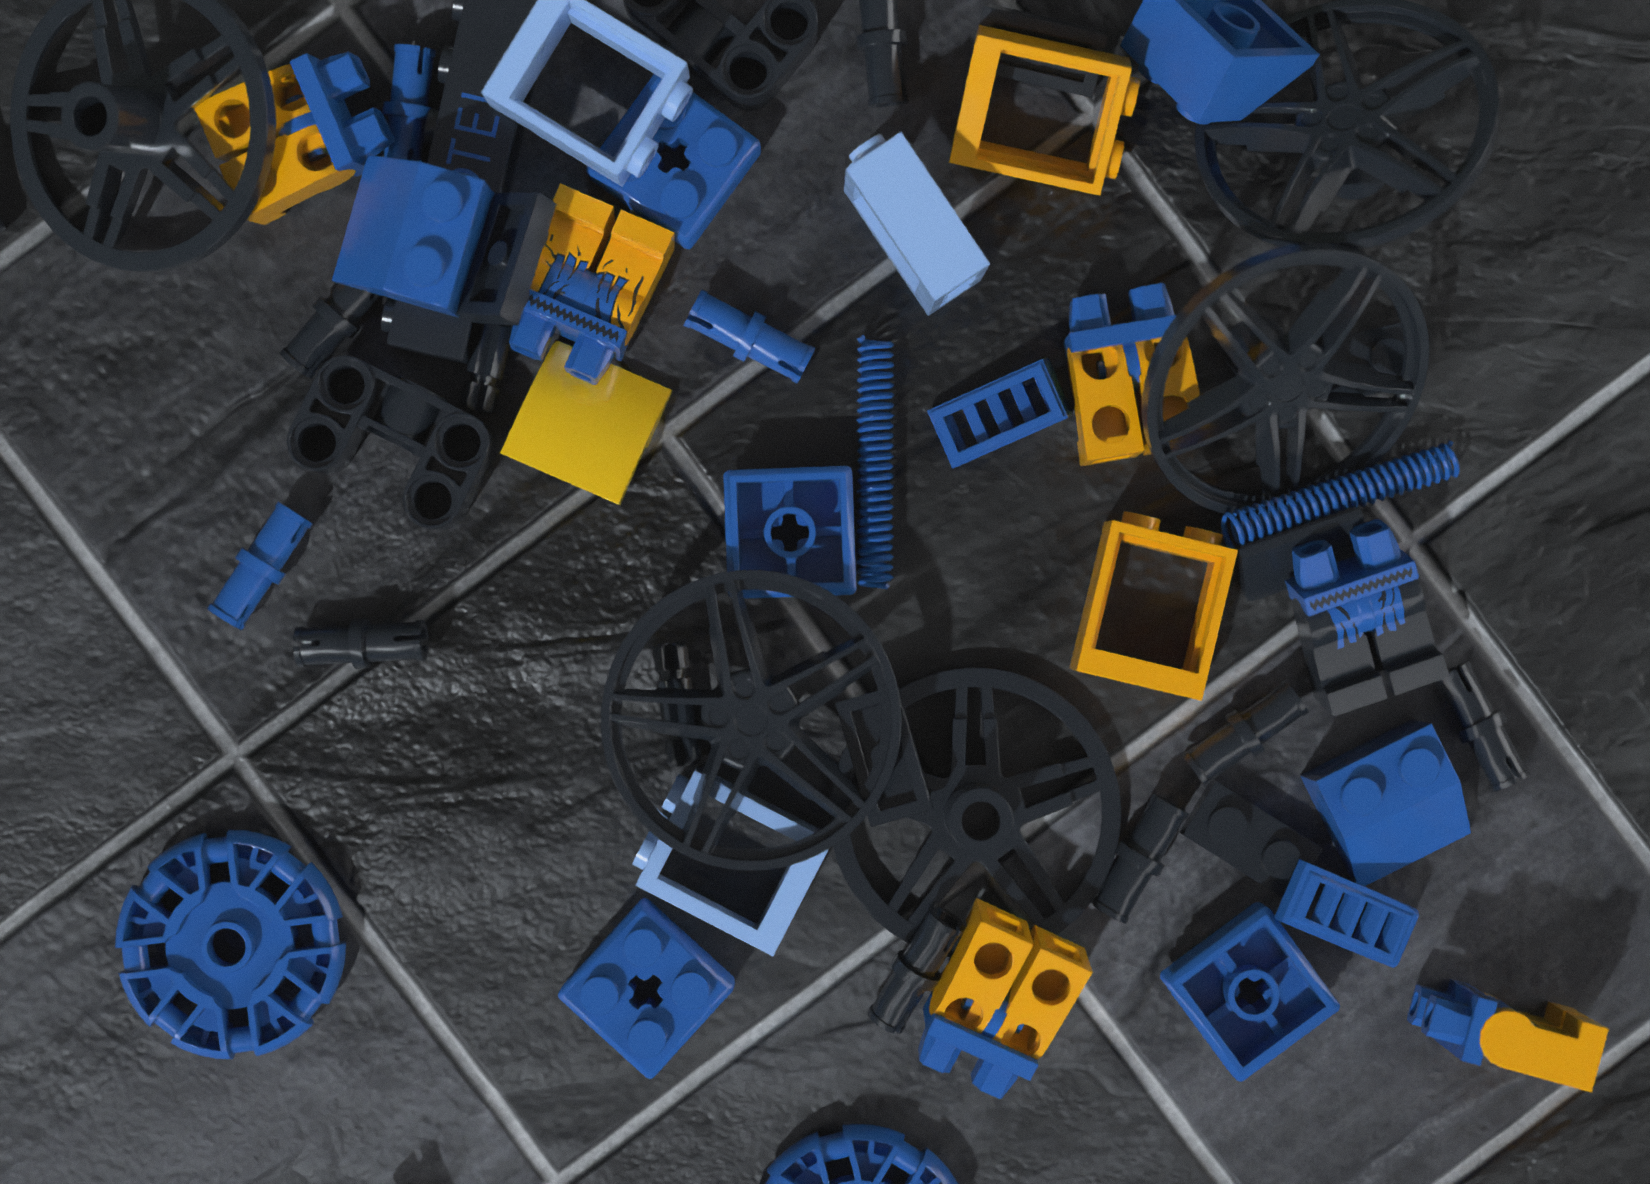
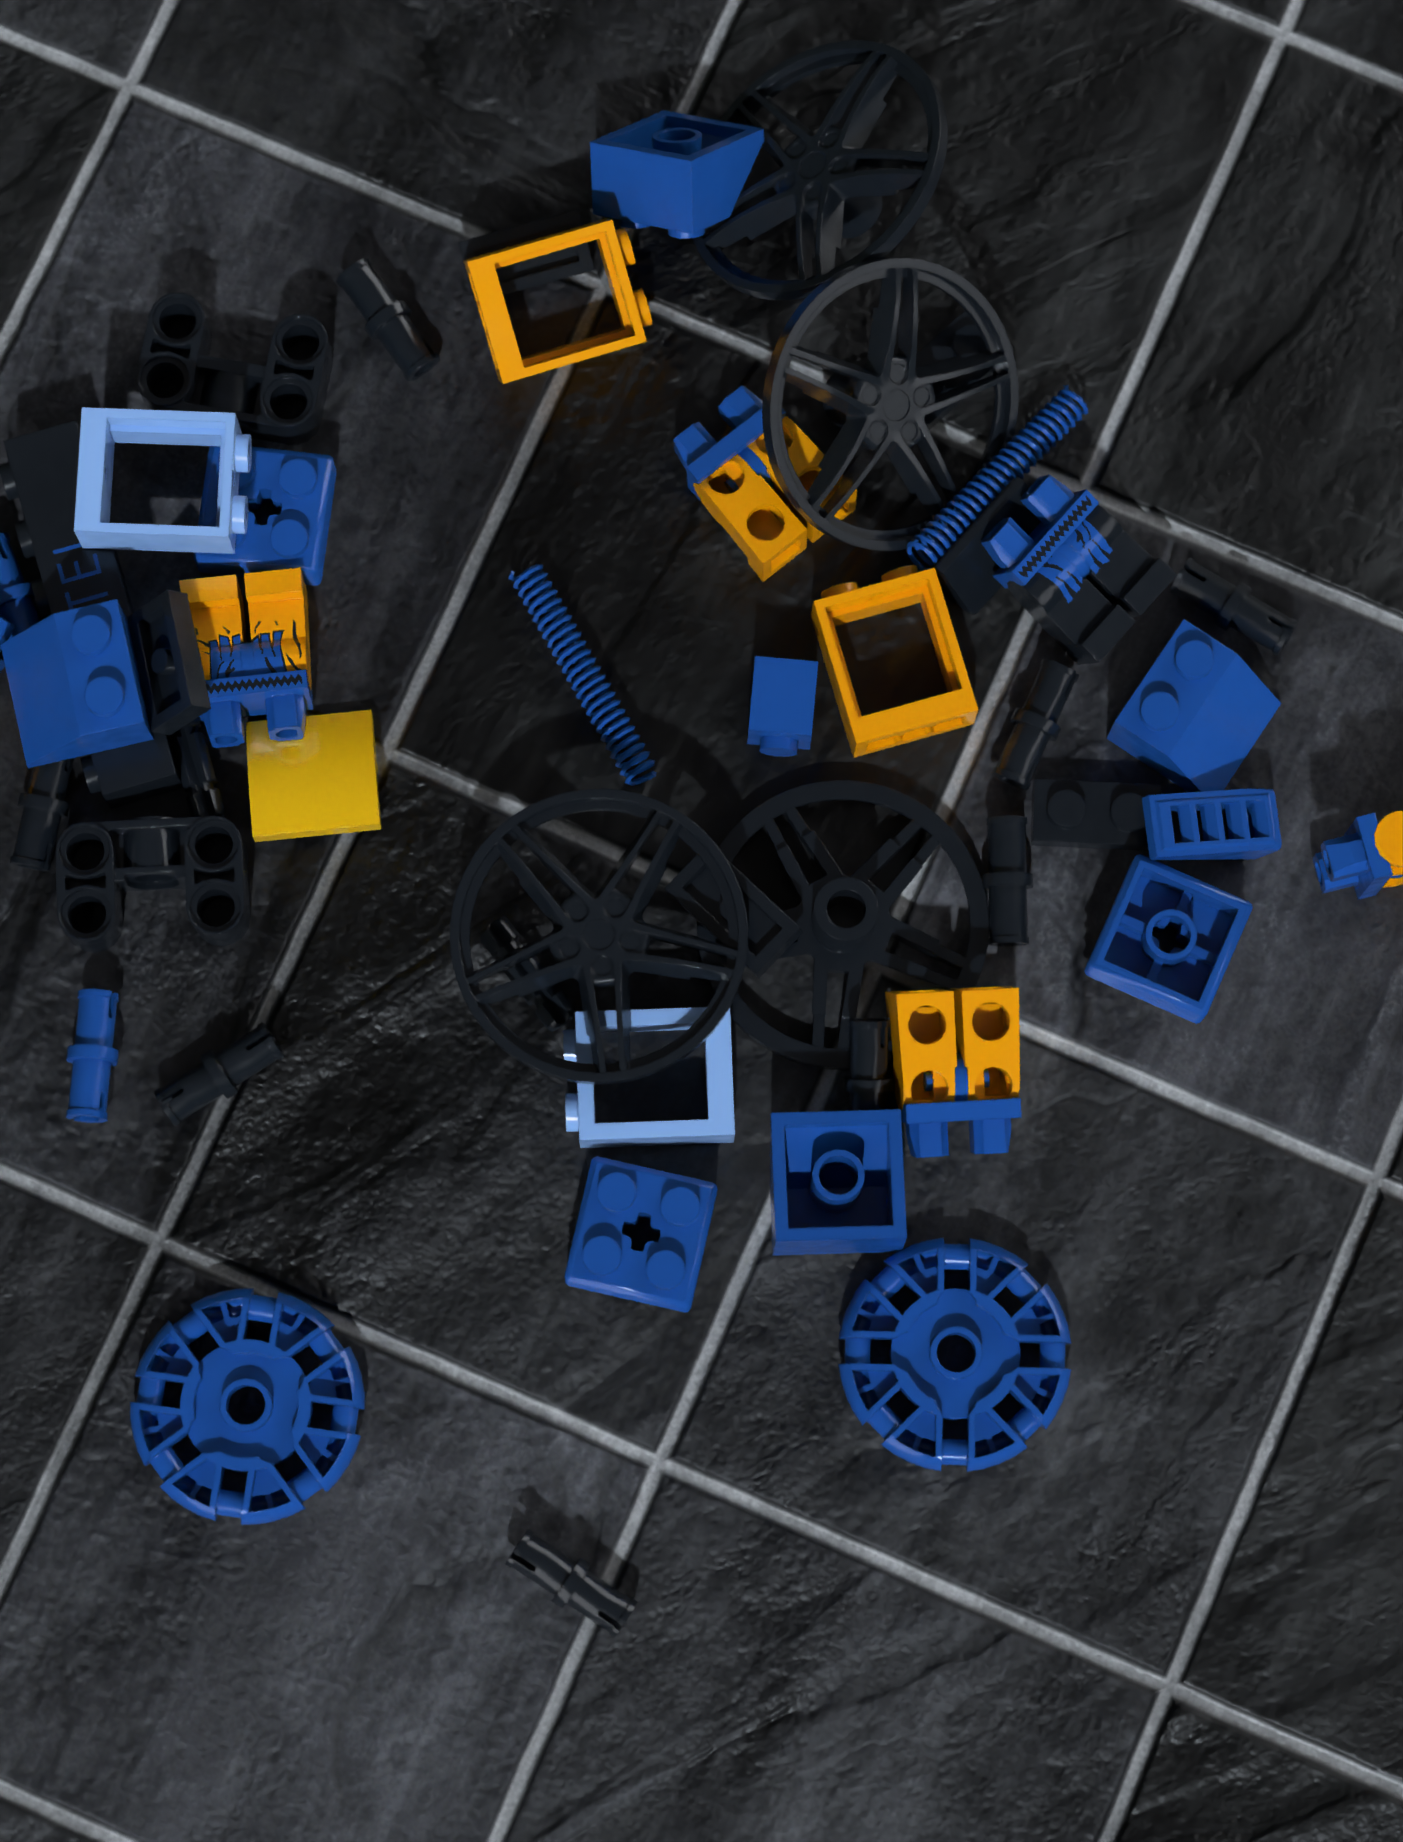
camera: 35 degrees left, 10 degrees down
blue pin [684,289,816,384] -> none
blue brick [723,466,857,599] -> none
light blue window [844,132,990,316] -> none
blue slope [927,357,1073,469] -> none
none -> blue brick [747,656,818,757]
none -> blue slope [770,1109,907,1256]

